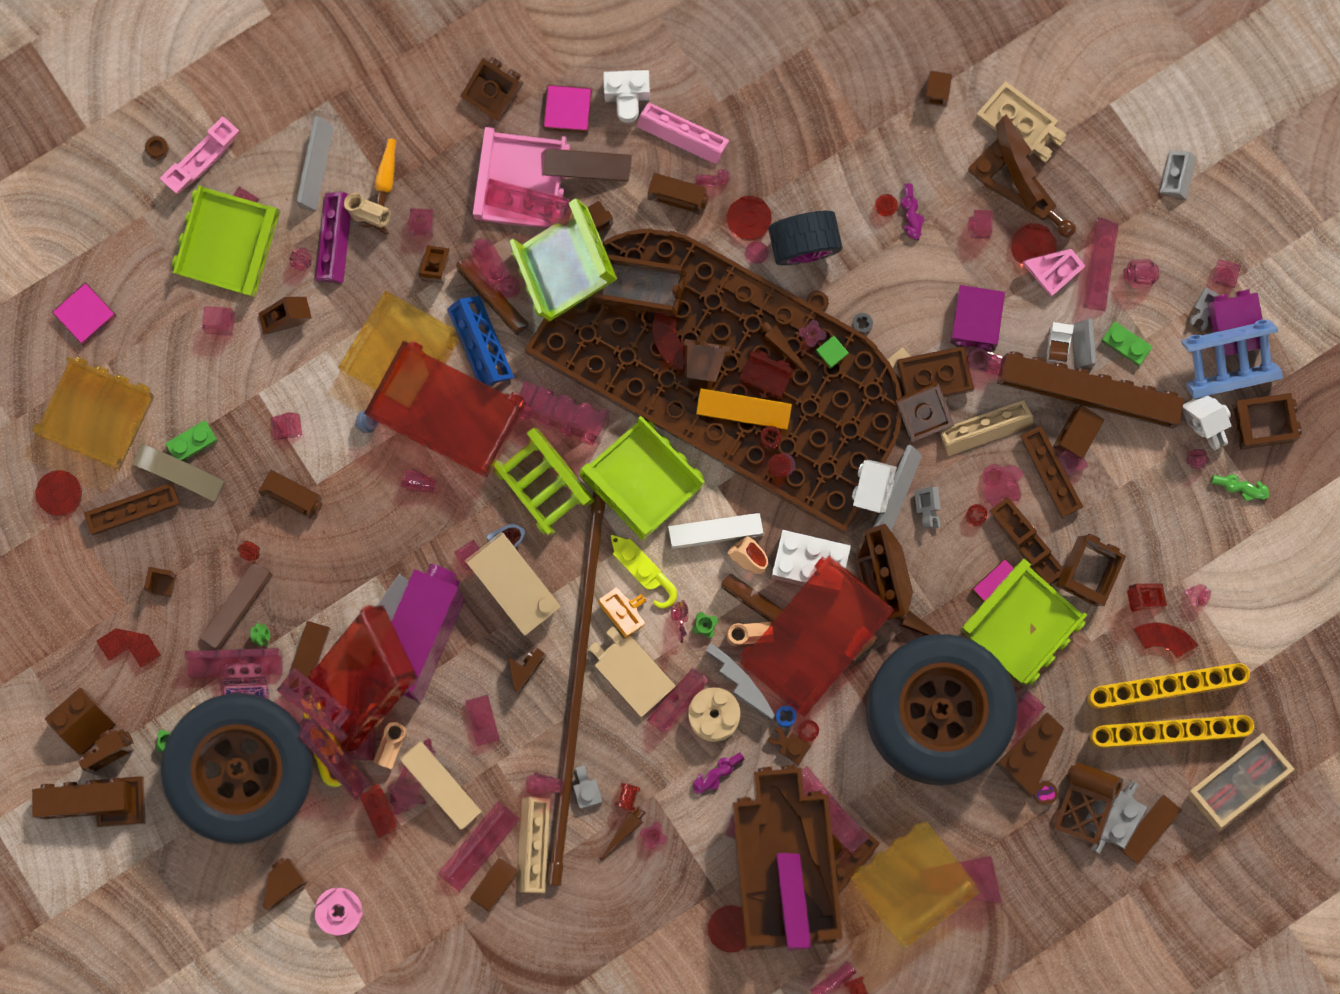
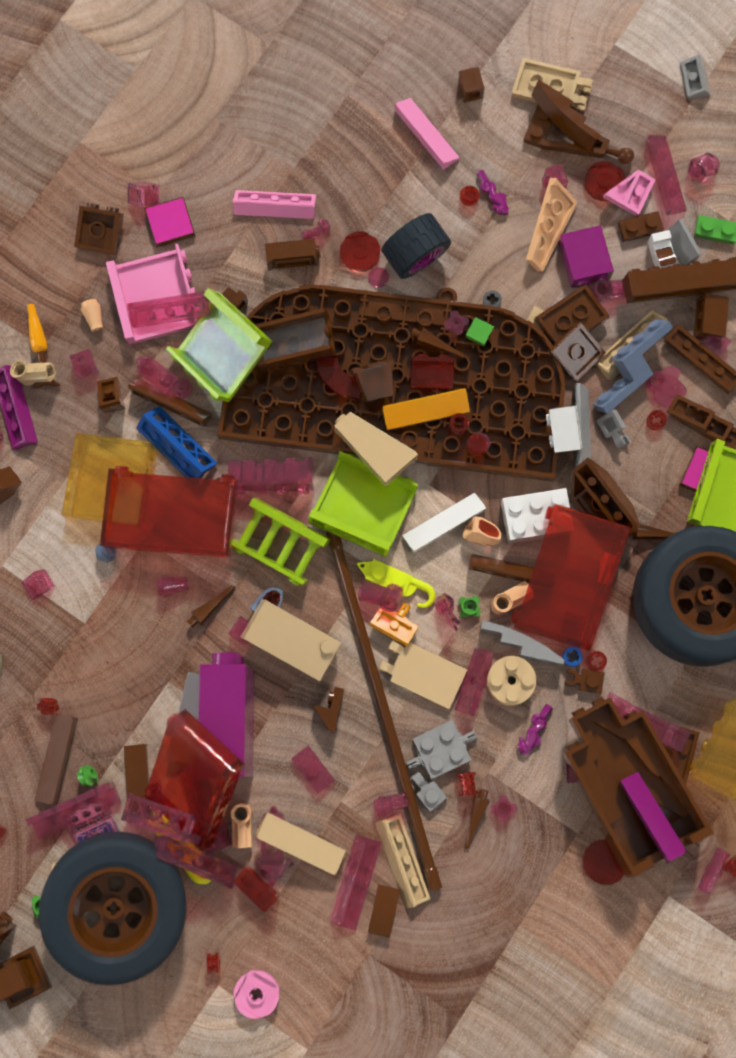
camera: 20 degrees left, 0 degrees up
reddish brown window [258,470,323,519] -> none
reddish brown slope [263,858,307,911] -> none
reddish brown slope [541,149,632,181] -> none
white brick [604,70,650,123] -> none
none -> light nougat cone [80,299,103,332]
none -> clear pink panel [127,181,160,207]
none -> reddish brown piece [187,585,235,628]
none -> clear red bush [207,952,221,974]
none -> tan slope [334,412,418,487]
none -> clear pink piece [358,582,404,612]
none -> bright pink slope [395,98,459,170]
none -> light grey plate [406,721,478,780]
none -> light nougat wing [526,178,578,272]
none -> sand blue bracket [593,319,673,414]
none -> reddish brown plate [618,211,664,242]

